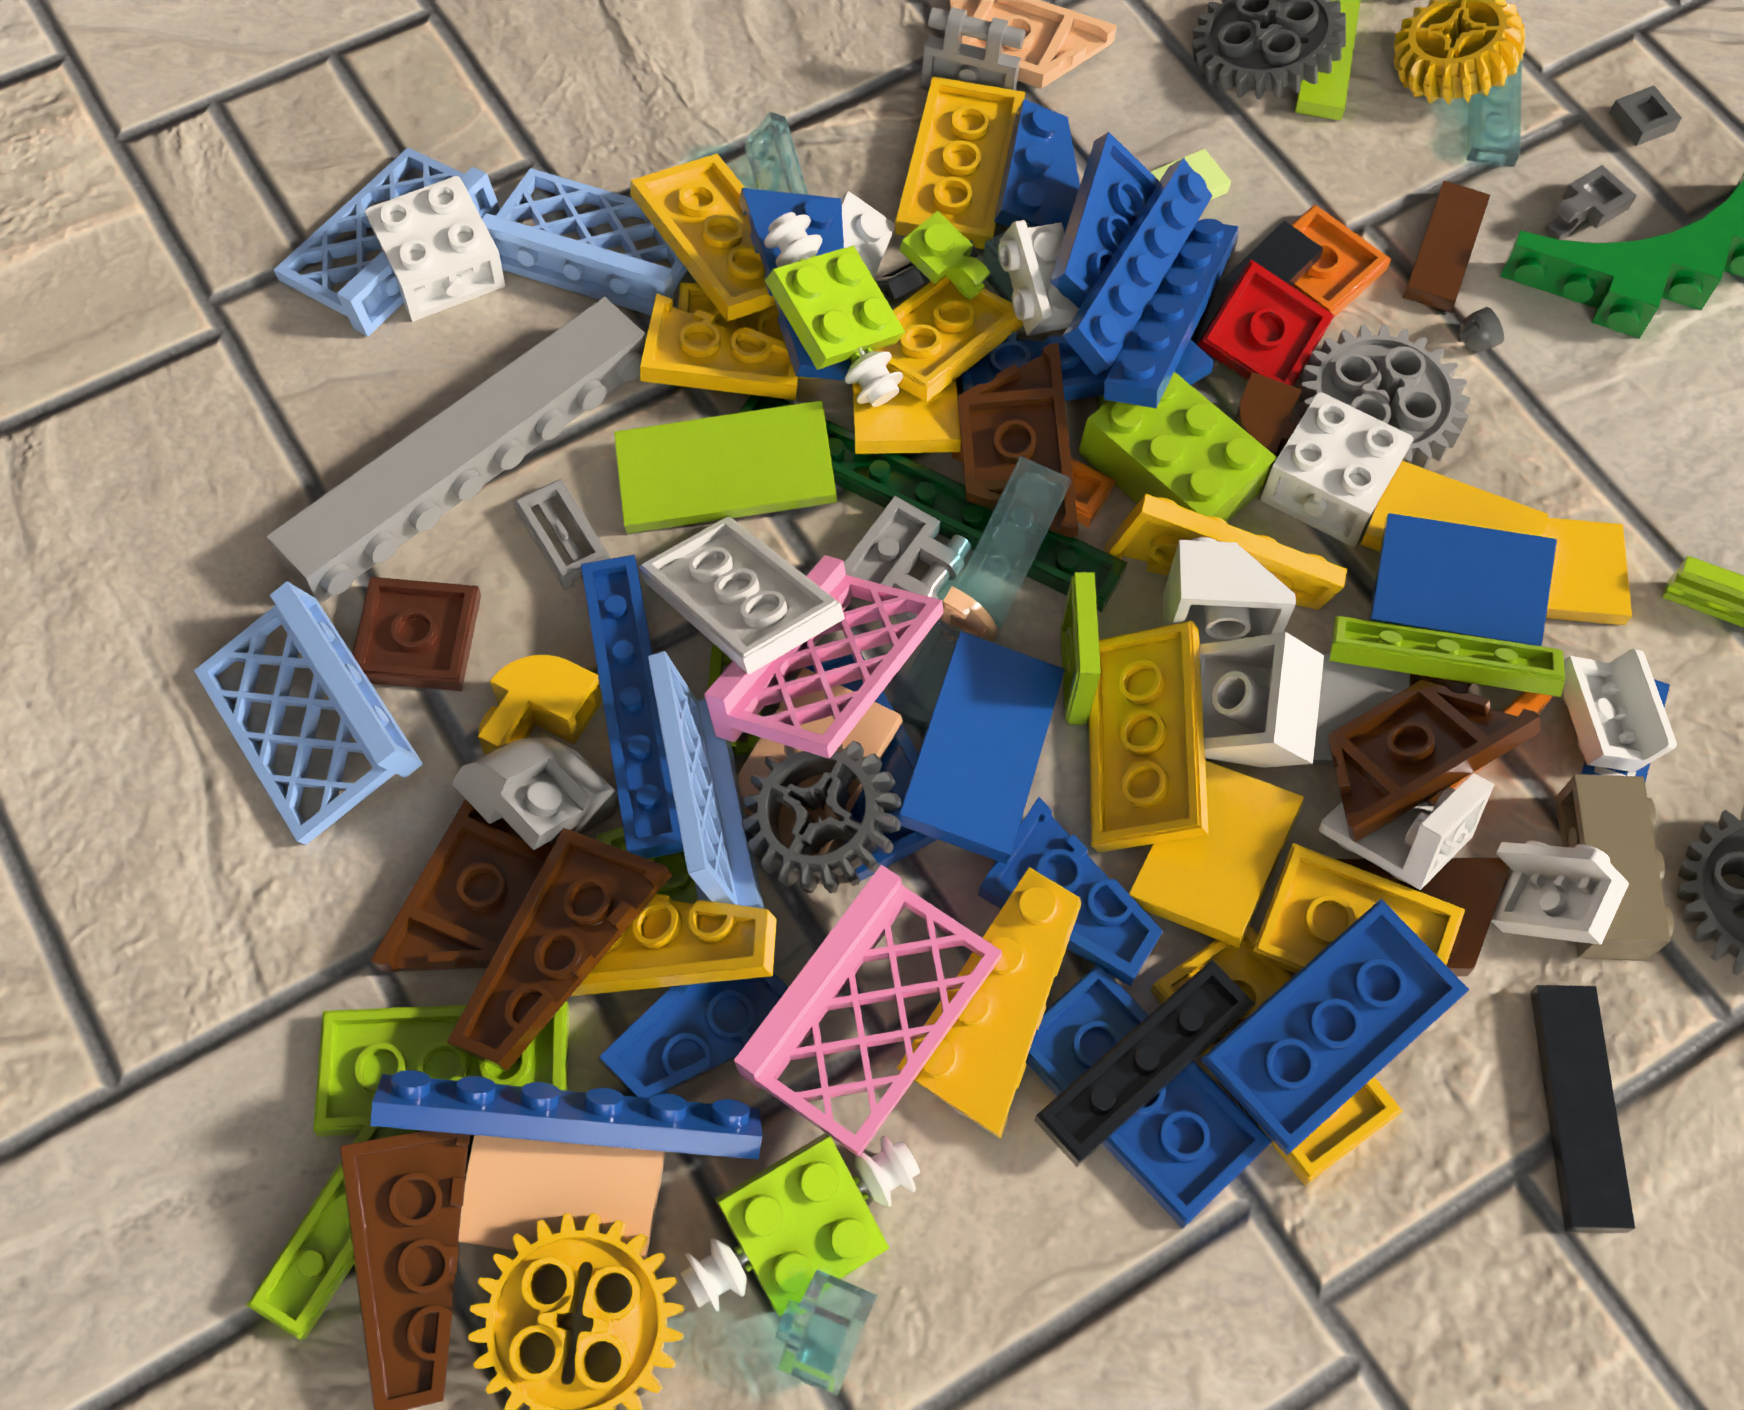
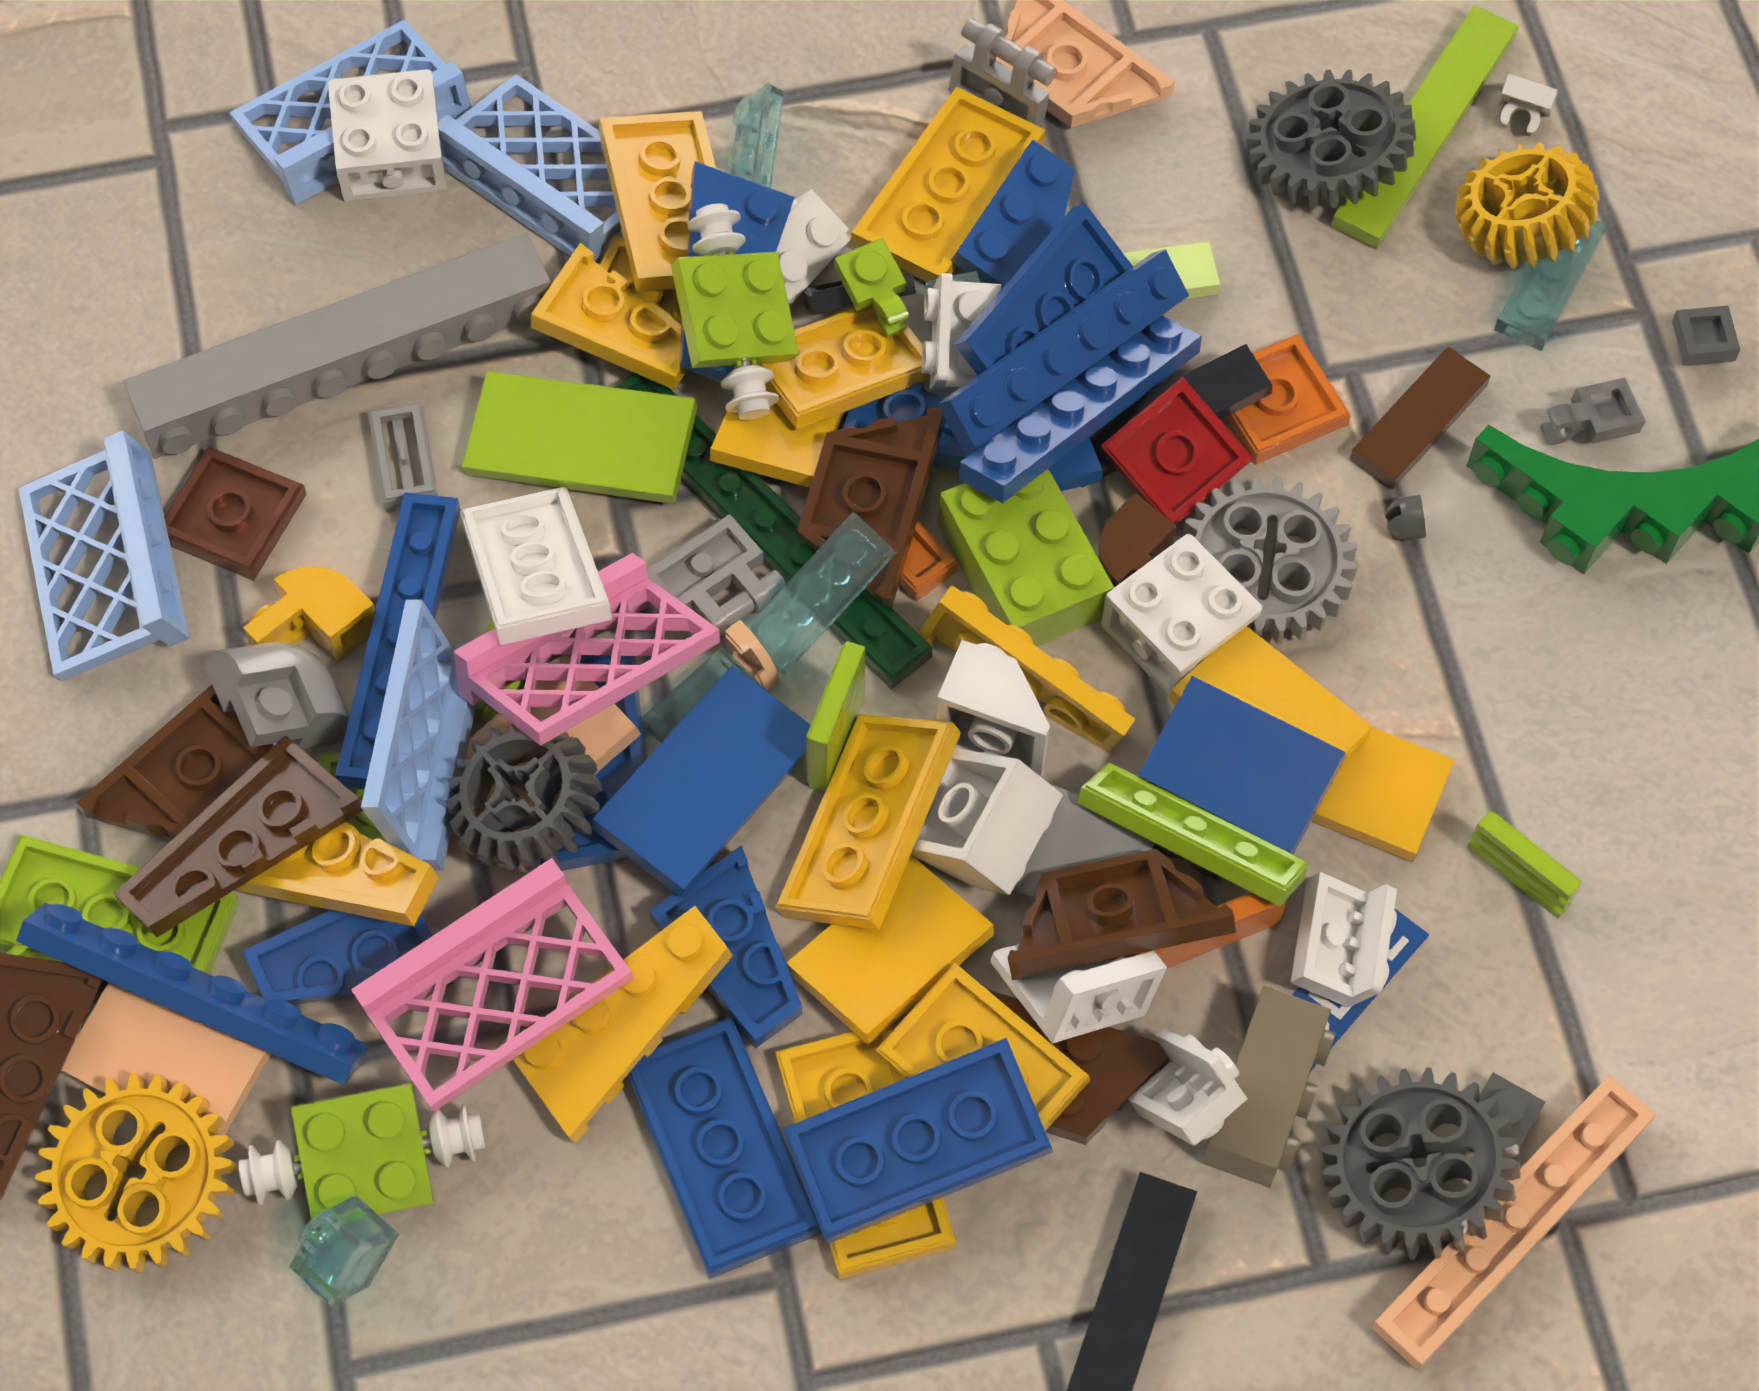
camera: 20 degrees right, 0 degrees up
black tile [1034,960,1255,1167] -> none

